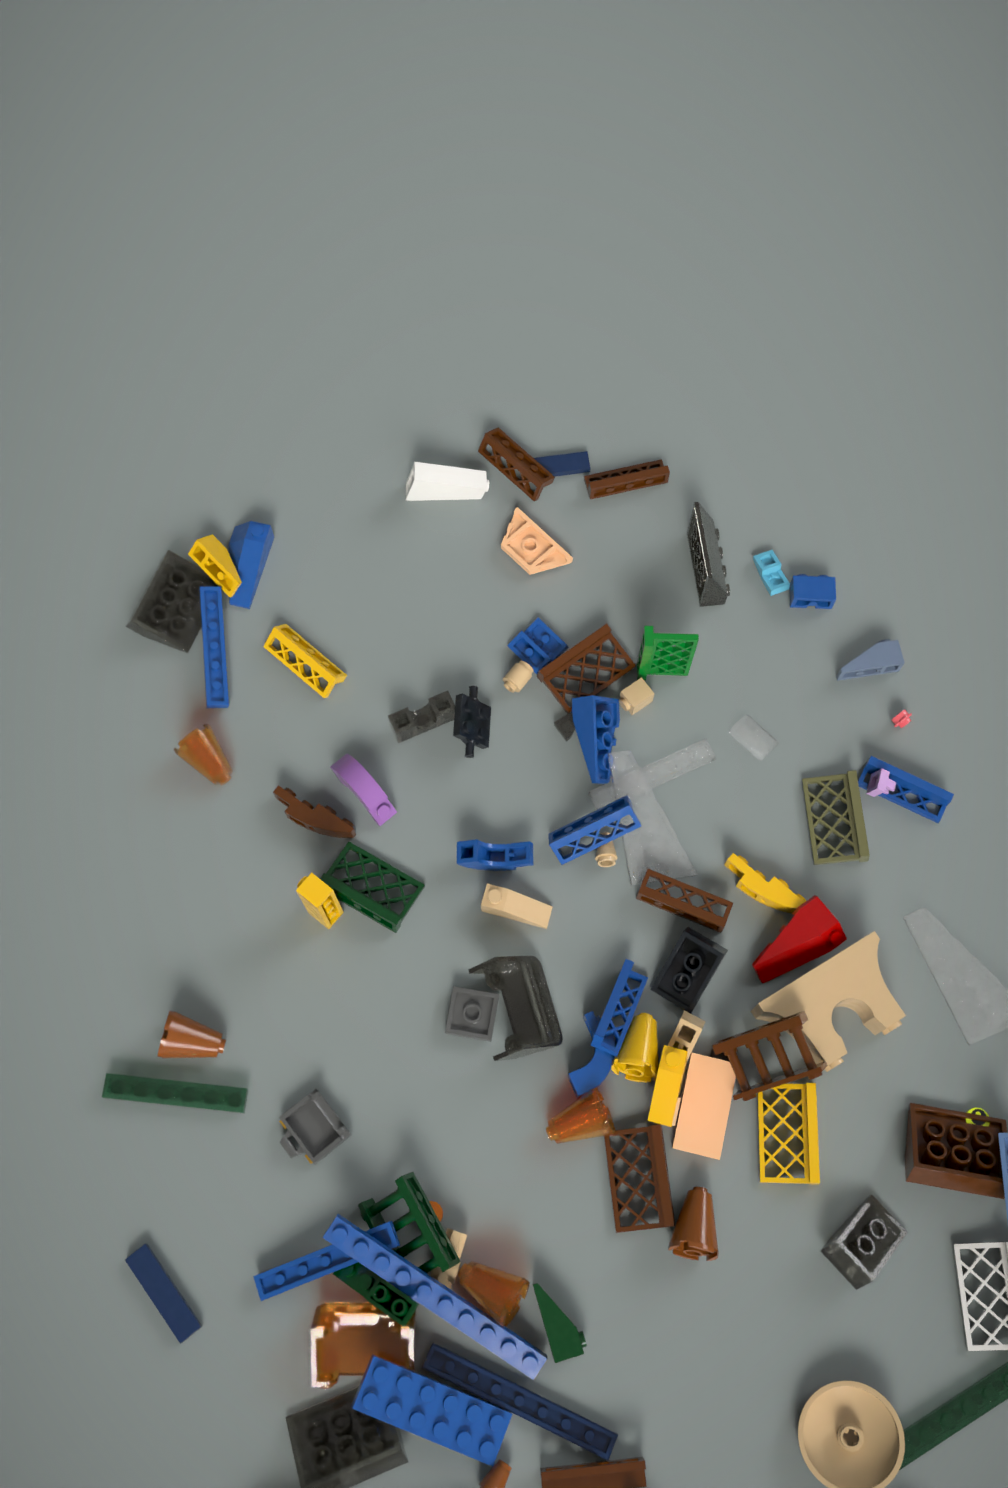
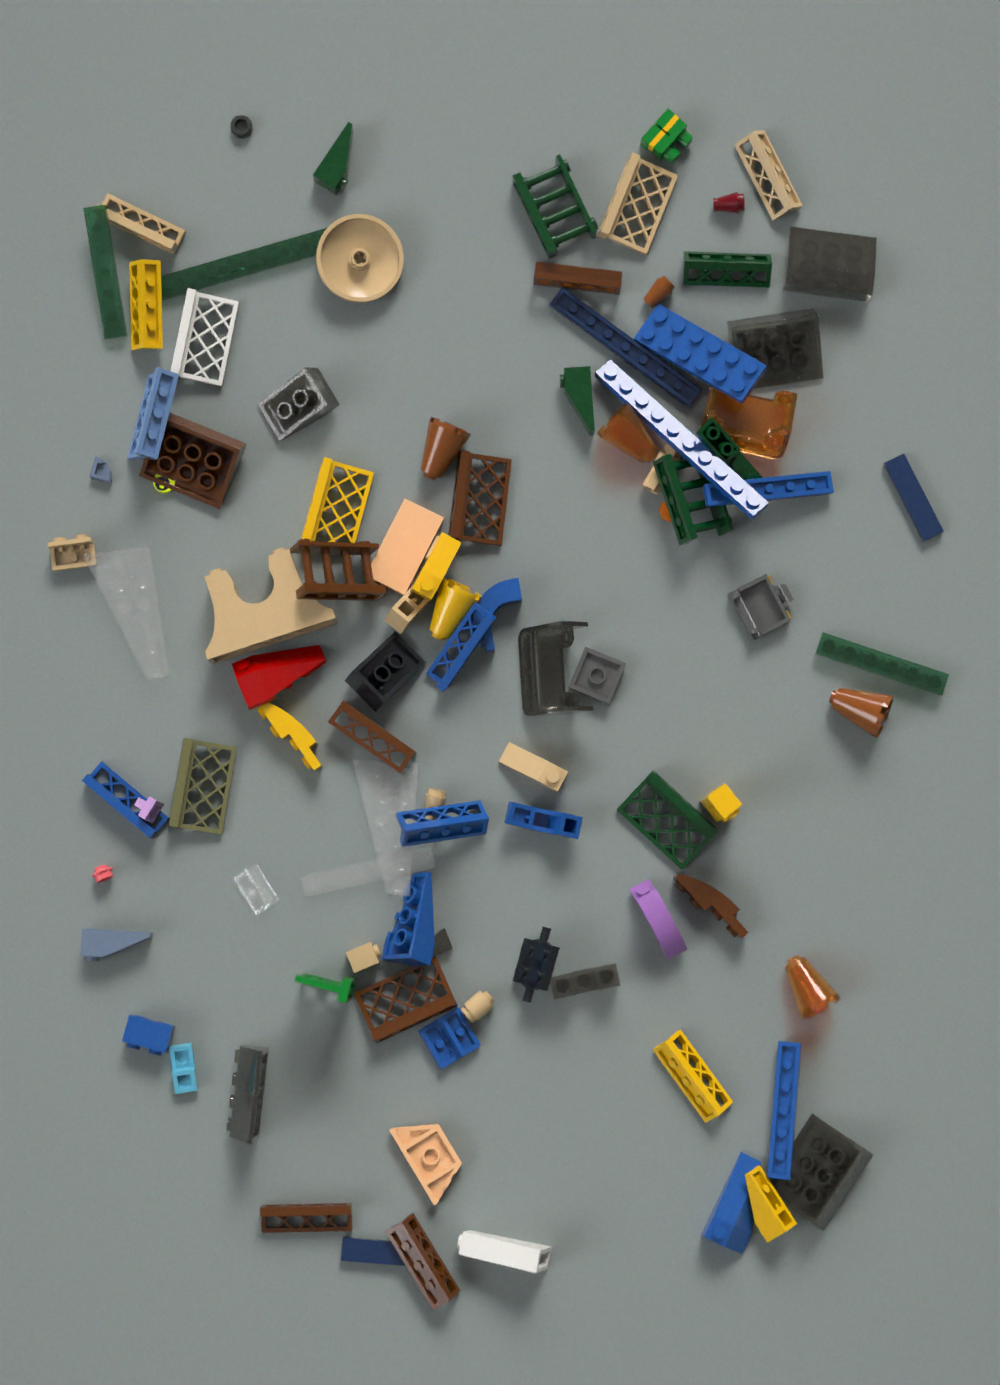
camera: 170 degrees left, 15 degrees up
clear orange cone [546,1087,615,1144] -> none

